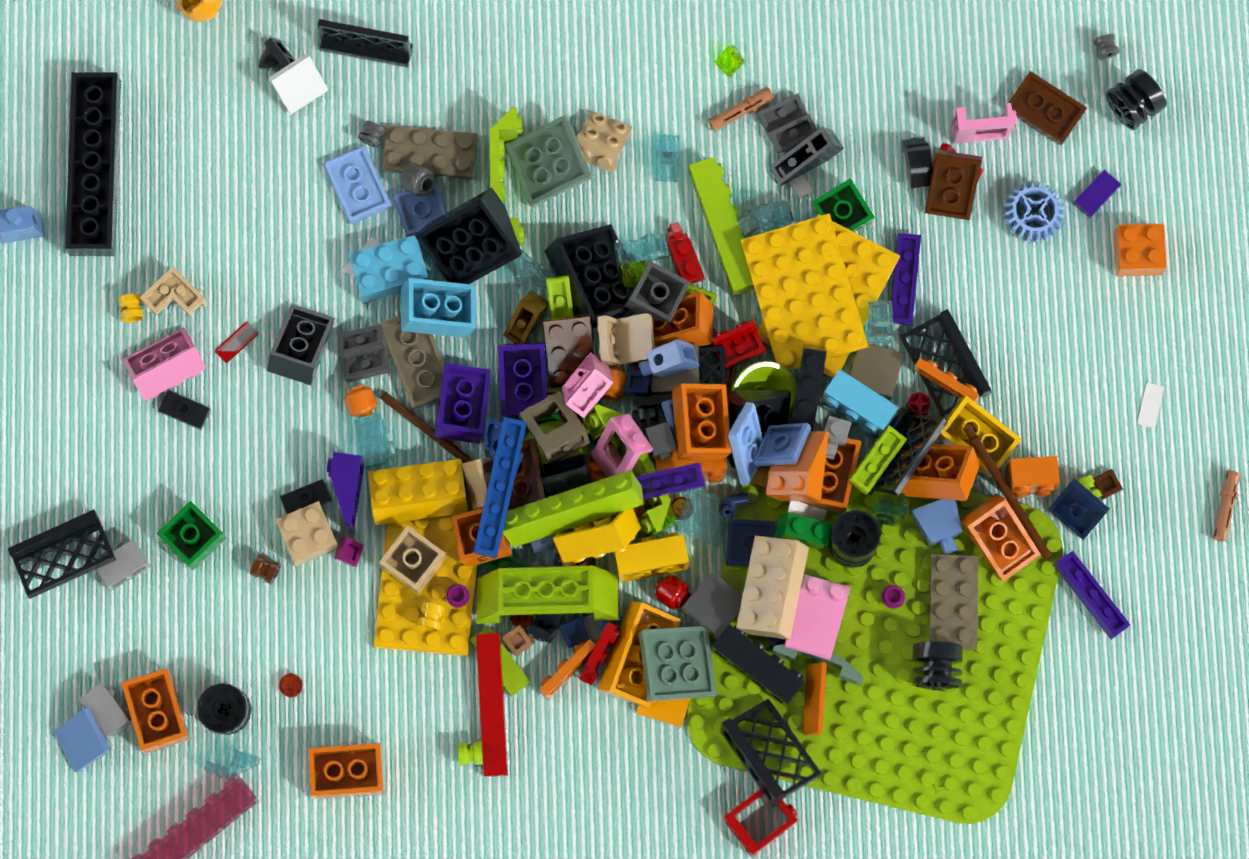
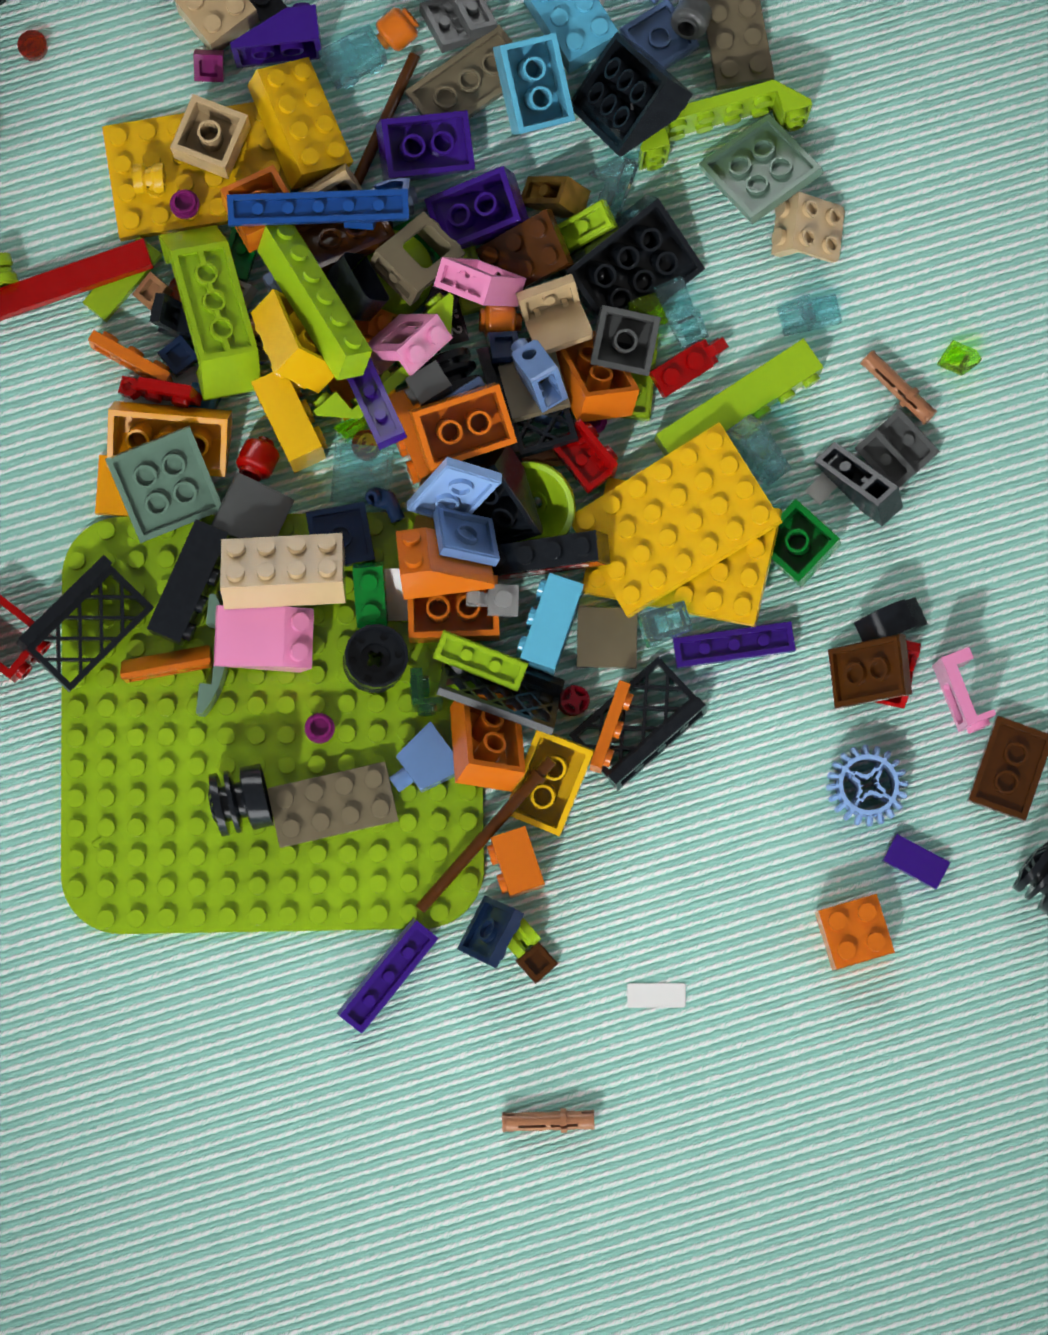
camera: 75 degrees right, 5 degrees up
orange slope [960,493,1041,582] -> none

